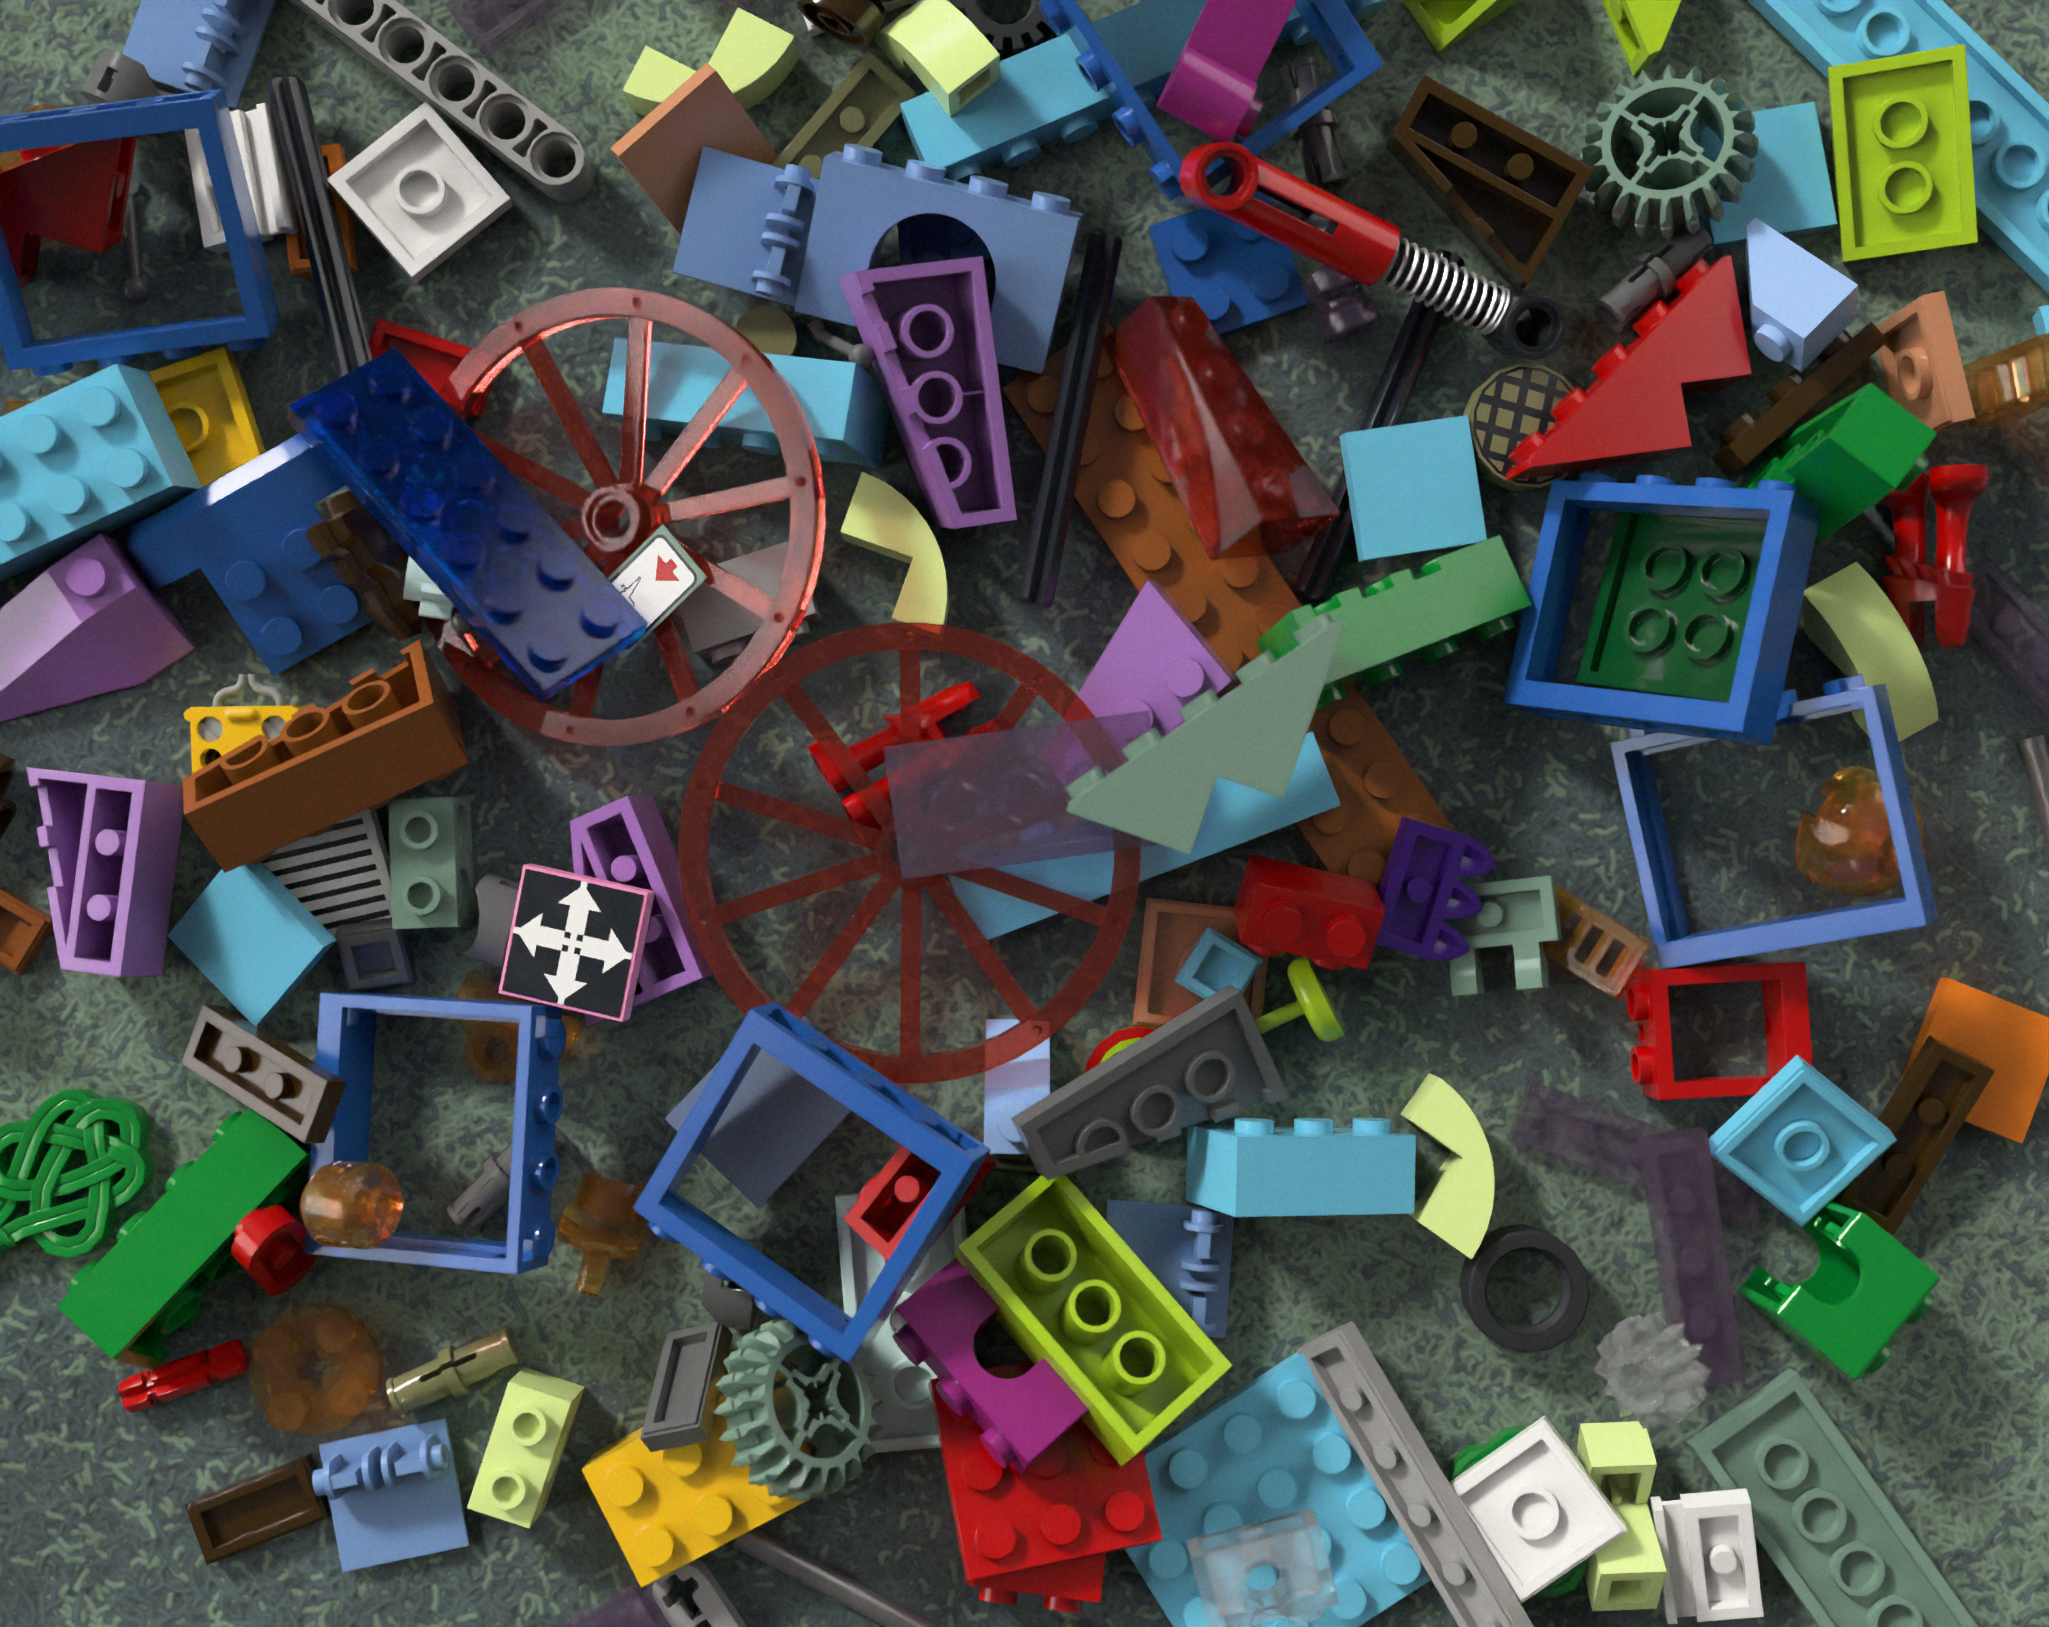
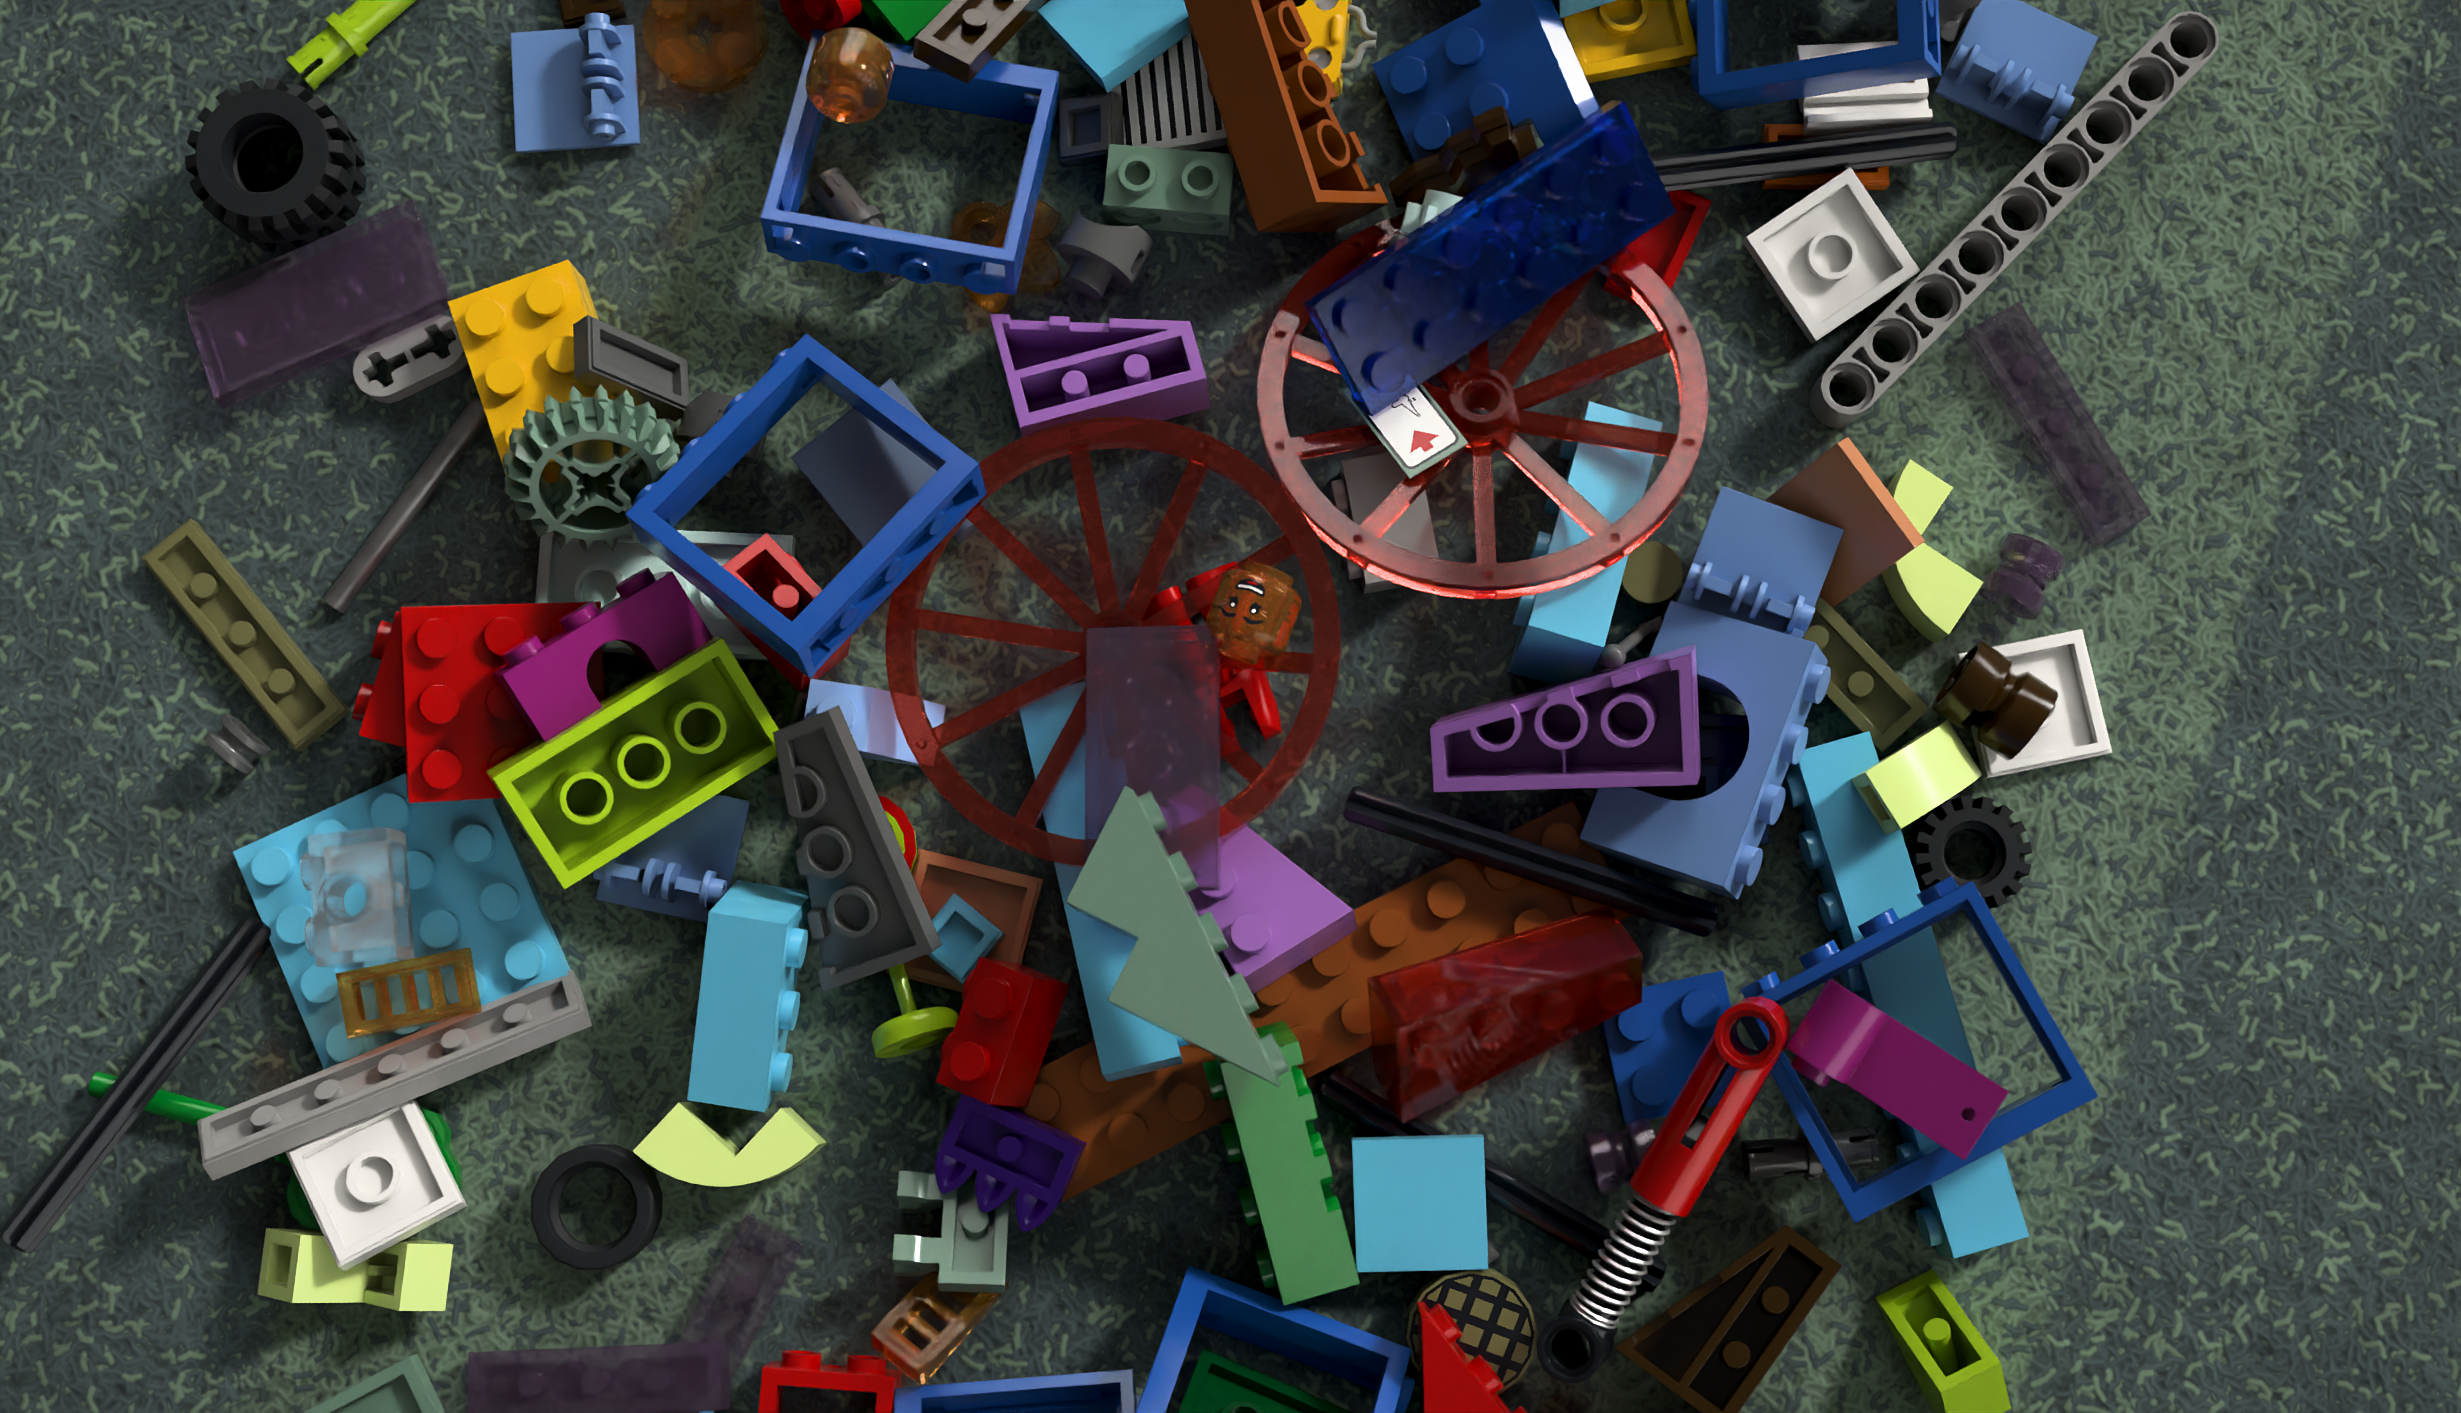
camera: 105 degrees right, 5 degrees down
olive pin [386,1325,523,1418] -> none
yellowish green brick [467,1367,584,1528] -> none
tile [498,864,655,1022] -> none
clear orange piece [557,1171,647,1297] -> none
yellowish green brick [840,472,949,642] -> none
clear gear [1593,1312,1712,1429] -> none
white plate [1650,1488,1764,1624] -> none
none -> clear orange slope [336,947,482,1041]
none -> clear orange head [1206,561,1302,665]

